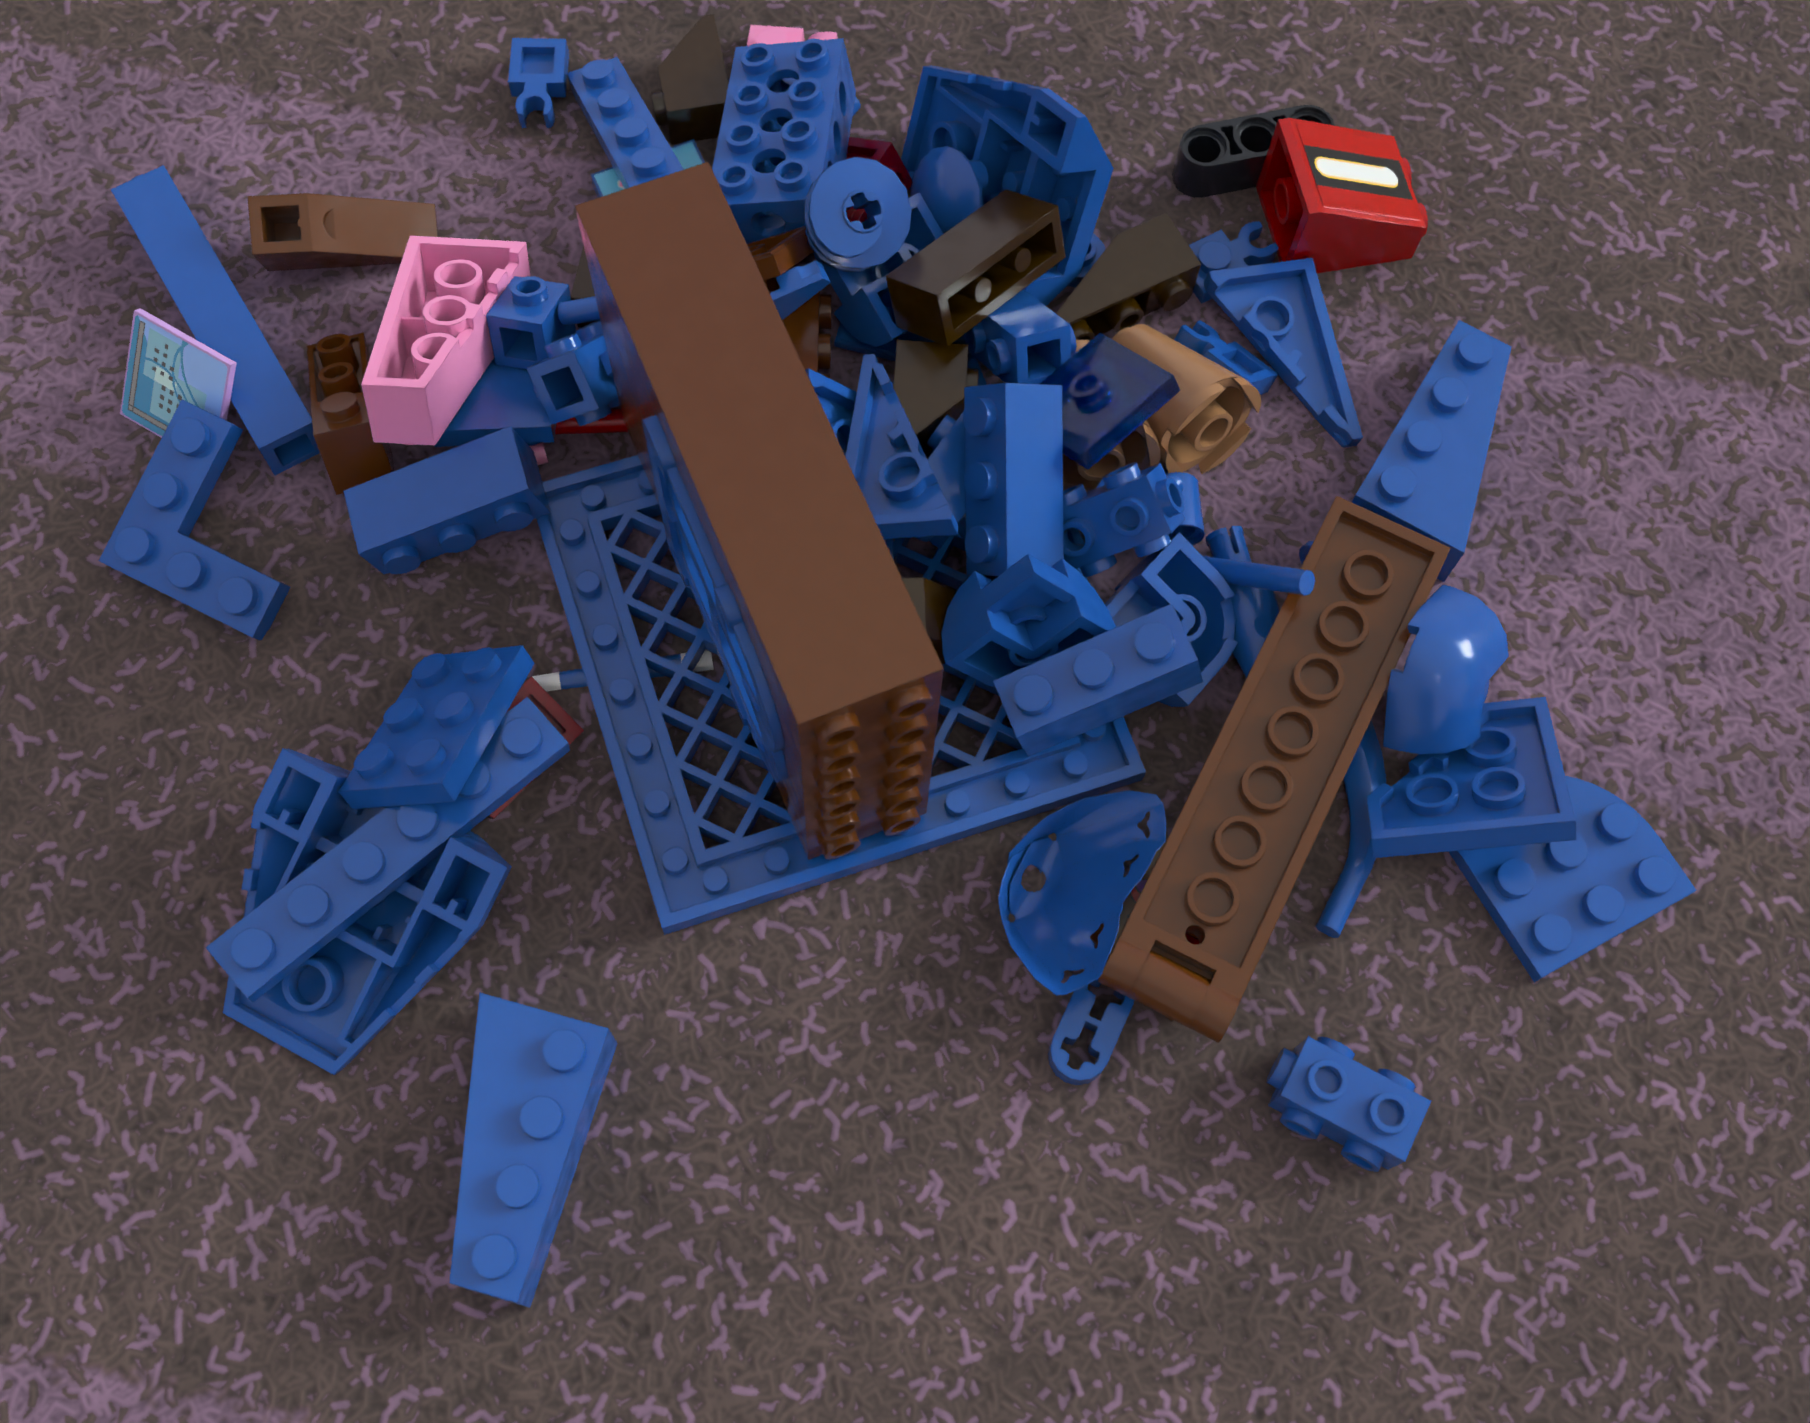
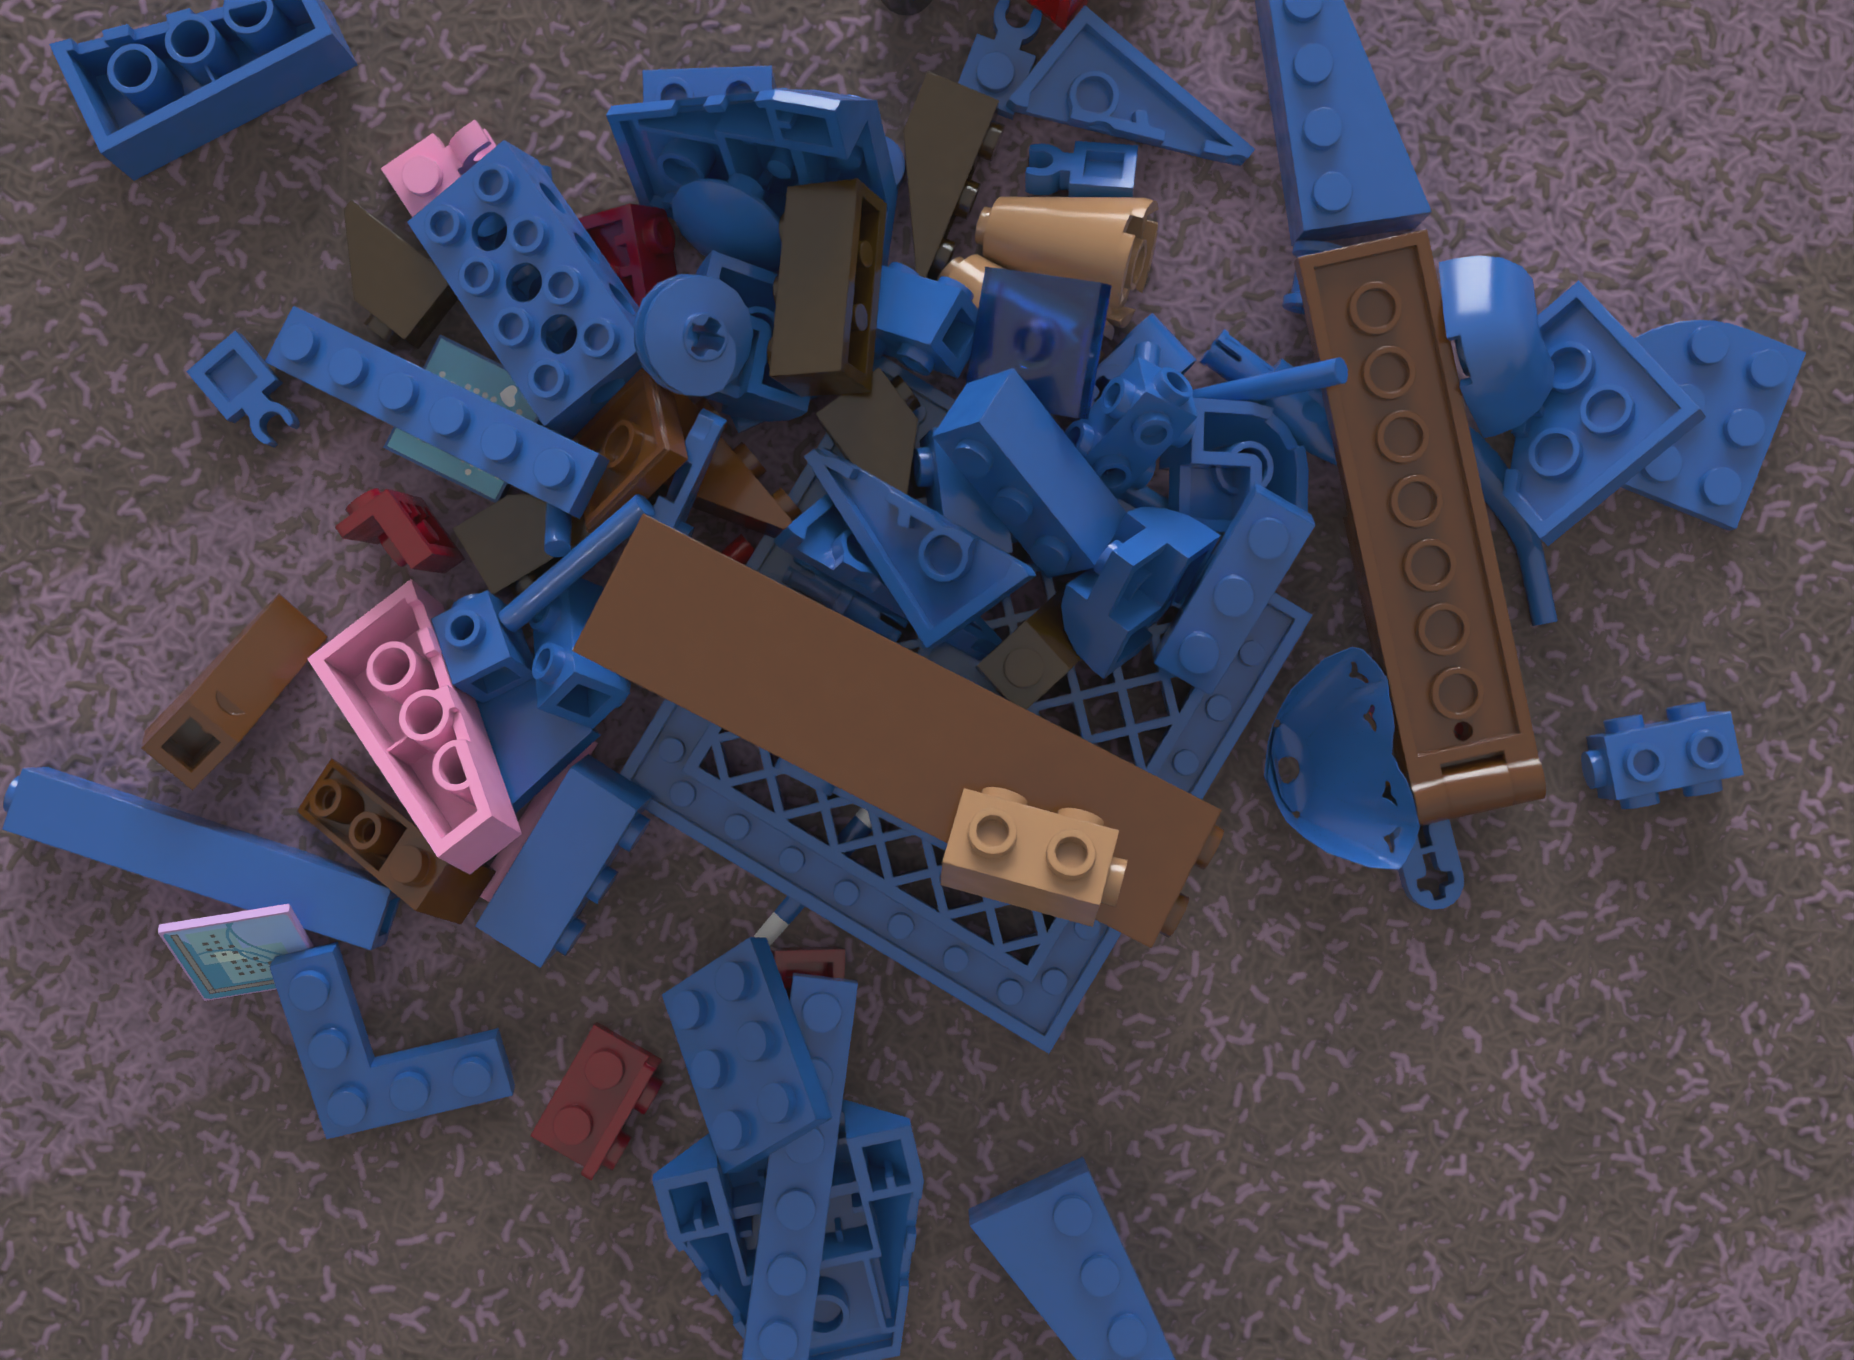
camera: 35 degrees left, 20 degrees up
none -> dark red bracket [335,488,465,574]
none -> dark red bracket [530,1022,664,1181]
none -> medium nougat brick [940,787,1128,927]

